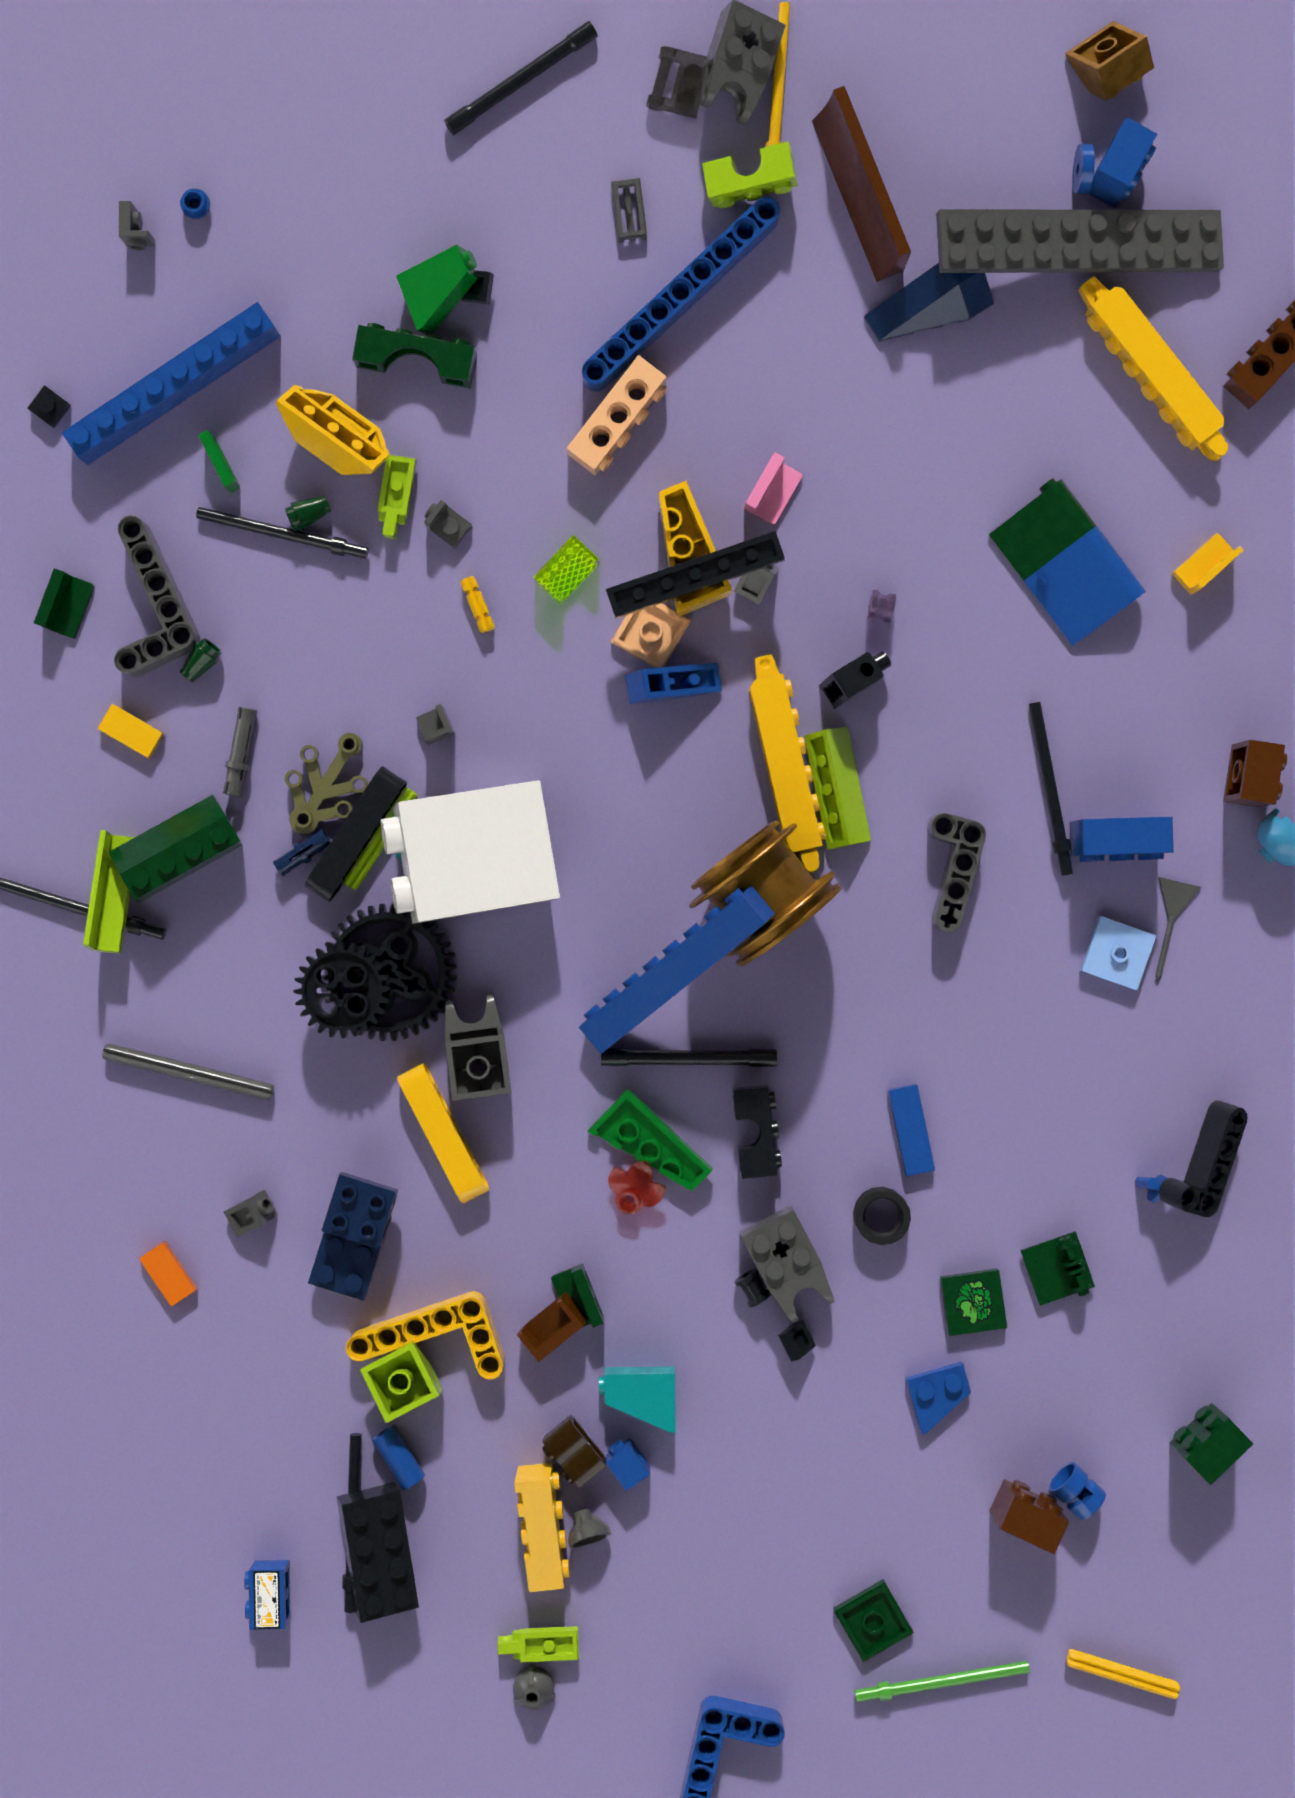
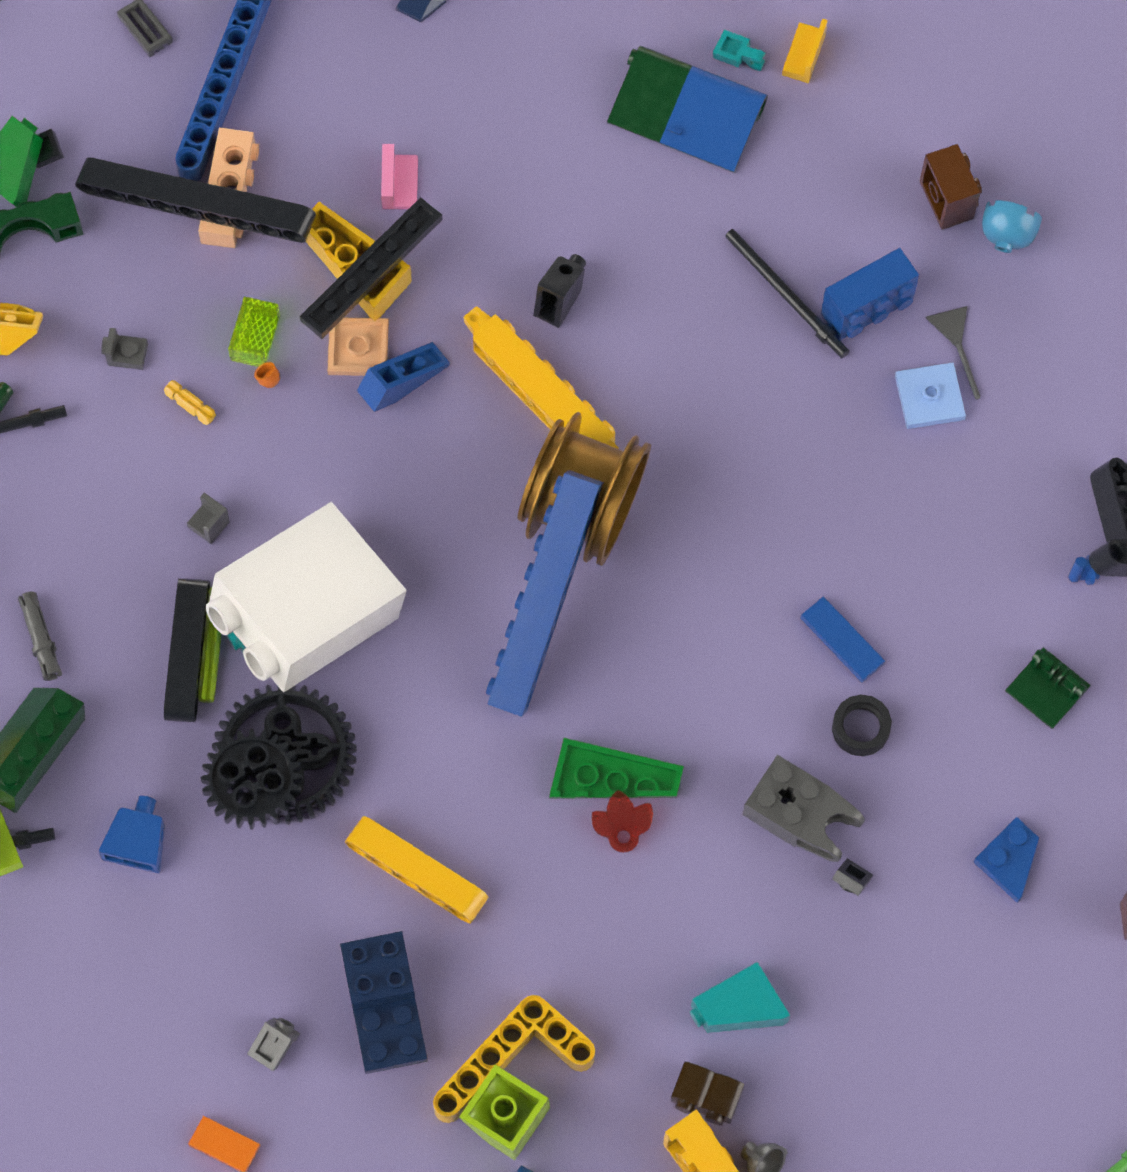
camera: 30 degrees left, 20 degrees down
dark grey axle [102,1044,274,1100] -> none
dark blue pin [273,829,331,876] -> none
olive plant [284,733,369,834] -> none
lime hinge [377,455,417,540] -> none
dark grey brick [445,992,512,1101] -> none
reddish brown panel [517,1292,588,1362] -> none
dark green panel [551,1263,604,1328] -> none
black piece [601,1048,777,1067] -> none
blue brick [606,1438,650,1492] -> none
black arch [732,1085,782,1179] -> none
dark grey bracket [734,565,778,605] -> none
black bush [734,1268,771,1308] -> none
lime panel [804,727,871,850] -> none
dark green tile [833,1579,914,1662] -> none
clear purple wheel [867,590,896,623] -> none
dark grey beam [927,813,986,933] -> none
dark green tile [940,1268,1008,1336] -> none
none -> black beam [75,157,316,243]
none -> blue torso [99,795,165,874]
none -> orange hinge [254,362,280,388]
none -> teal plate [713,29,765,71]

